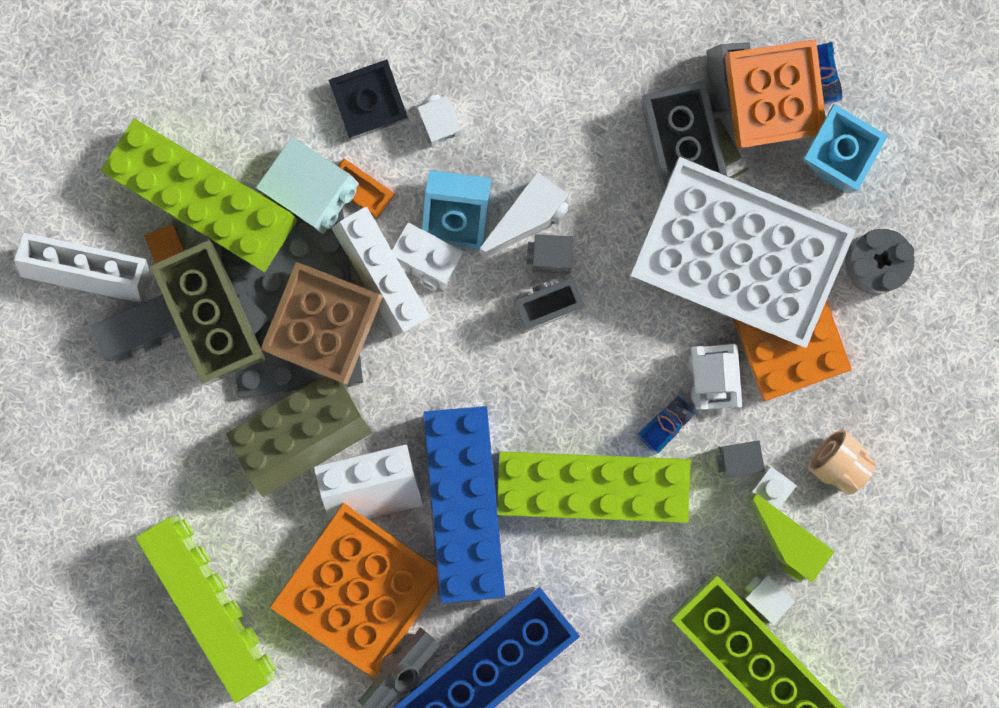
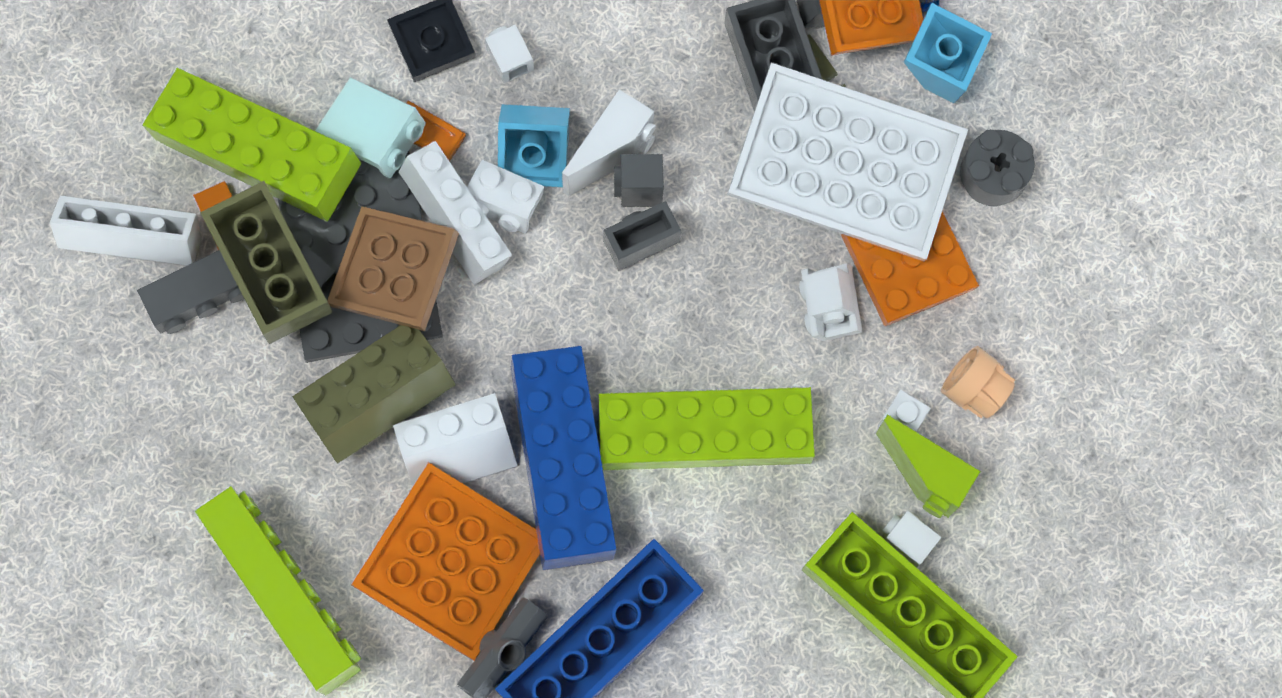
camera: 10 degrees left, 10 degrees down
clear blue leg [636,395,696,455] -> none
dark grey brick [715,440,765,478] -> none

